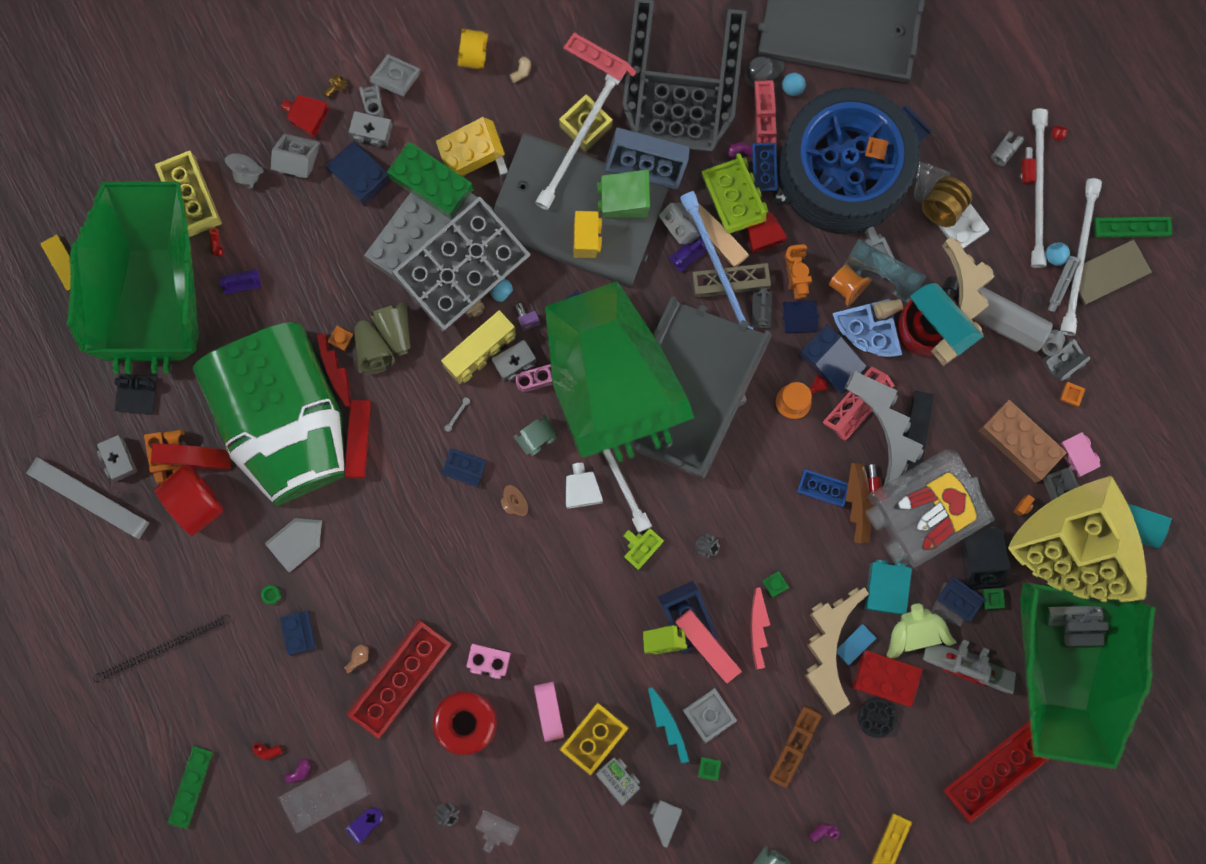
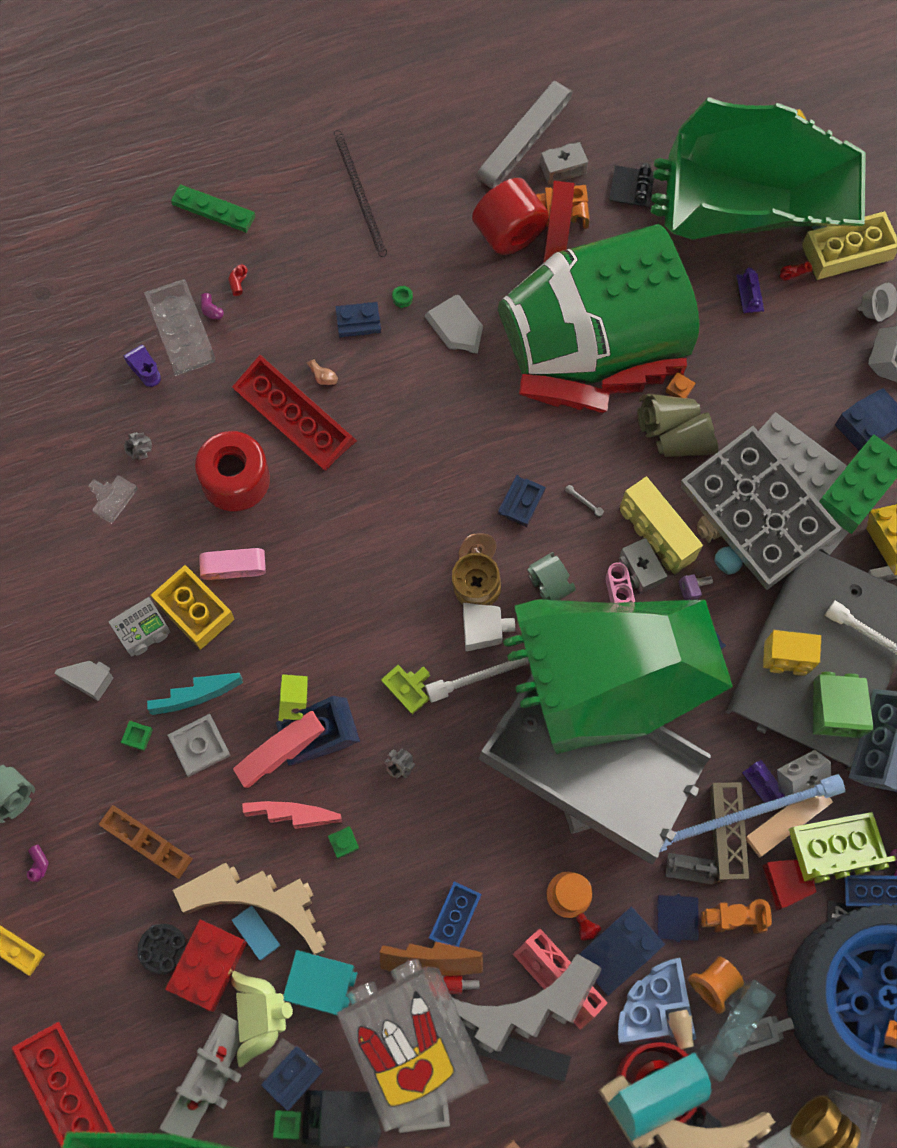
camera: 95 degrees right, 10 degrees down
bright pink brick [466,644,511,679] -> none
none -> pearl gold wheel [452,553,501,606]

